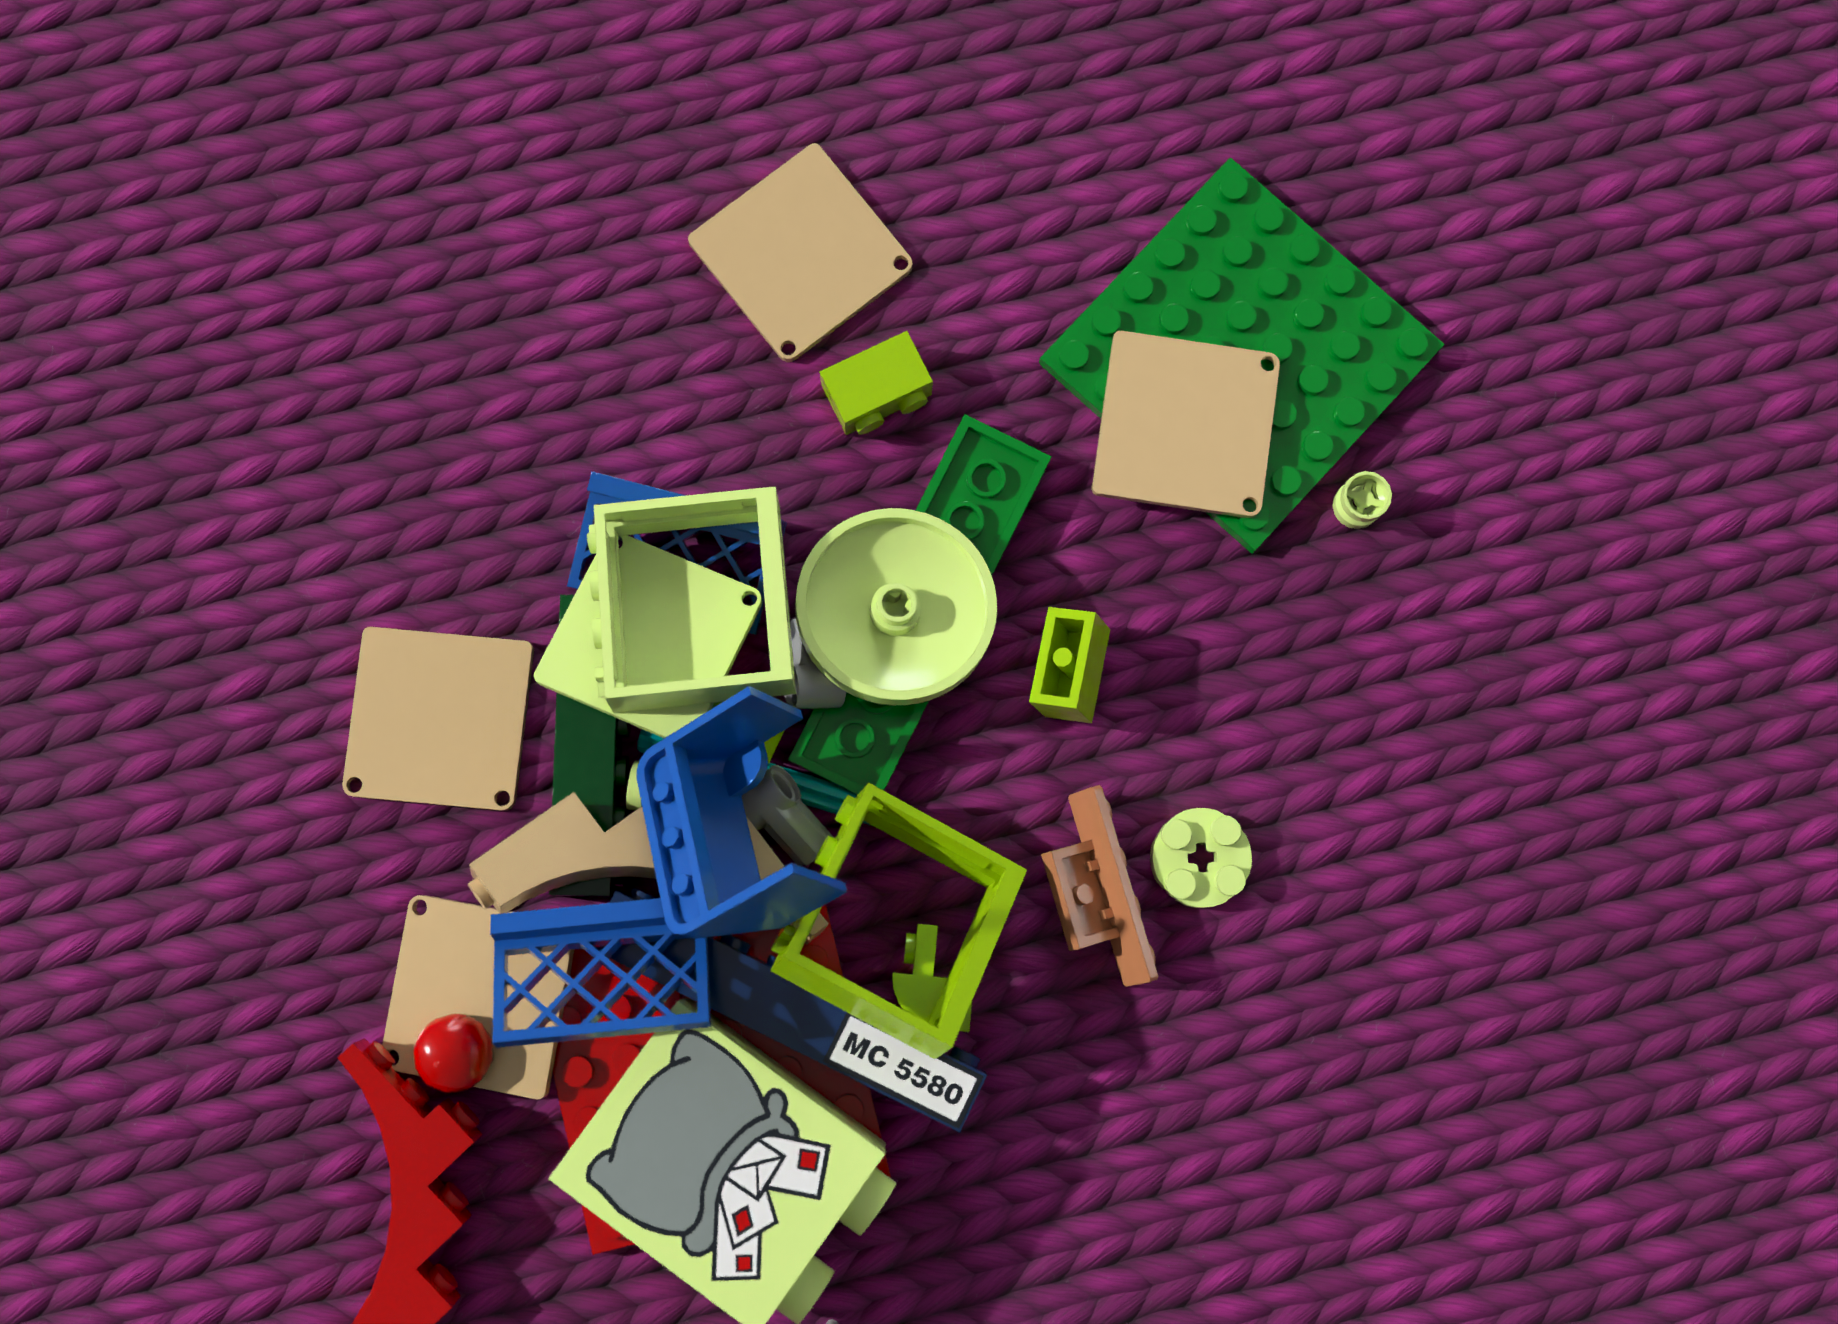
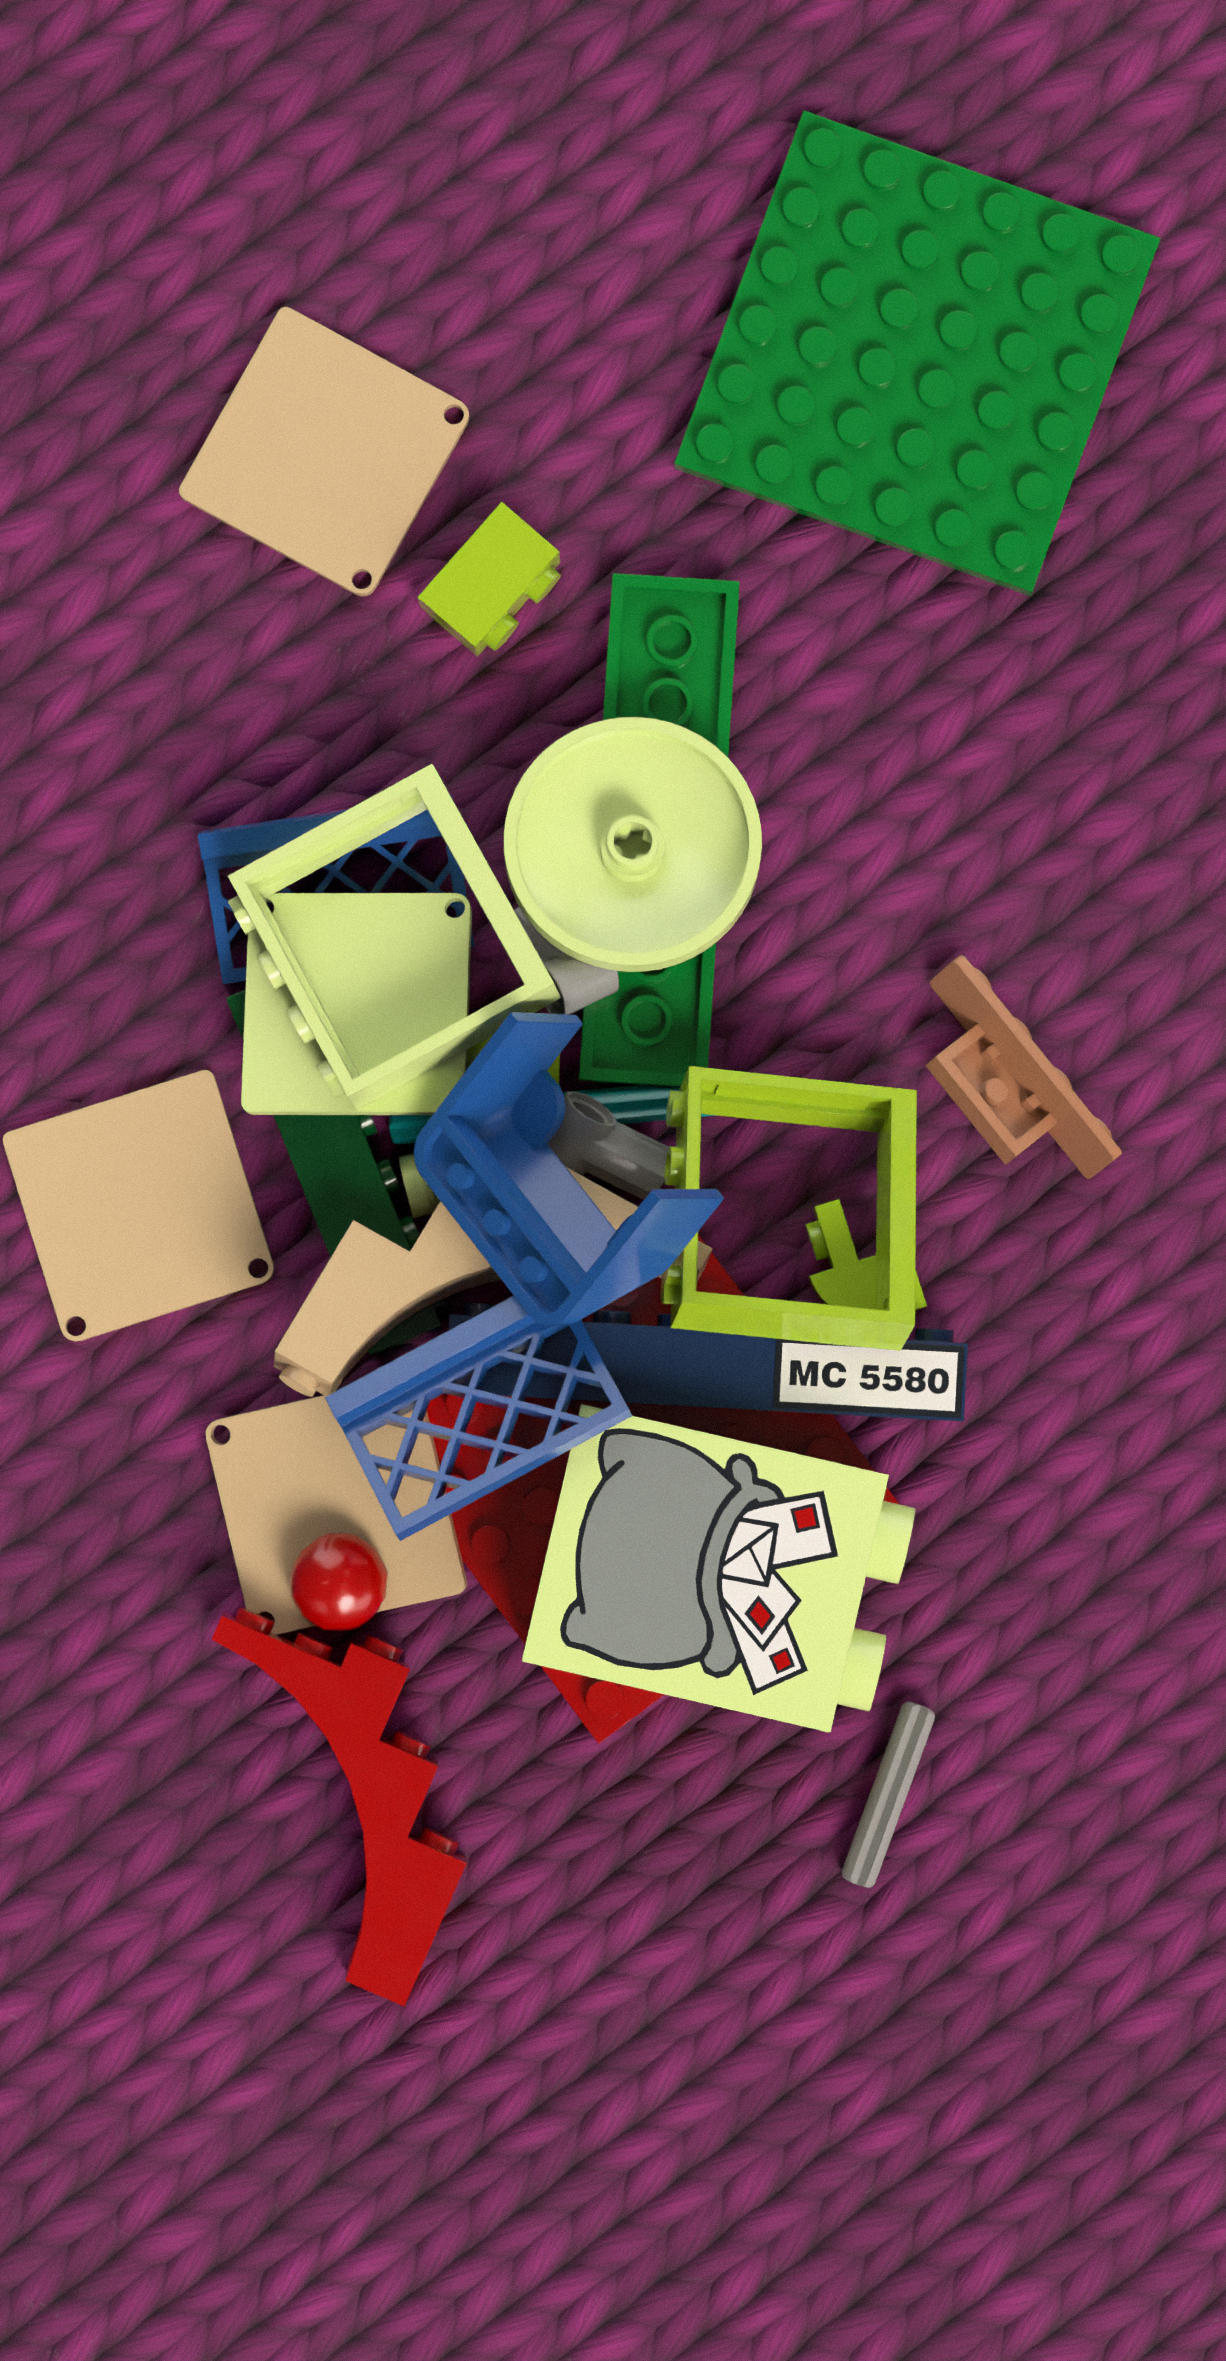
camera: 10 degrees left, 5 degrees up
lime brick [1029,607,1110,723] -> none
tan piece [1092,331,1280,518] -> none
yellowish green plate [1150,808,1252,908] -> none
yellowish green wheel [1332,471,1392,529] -> none

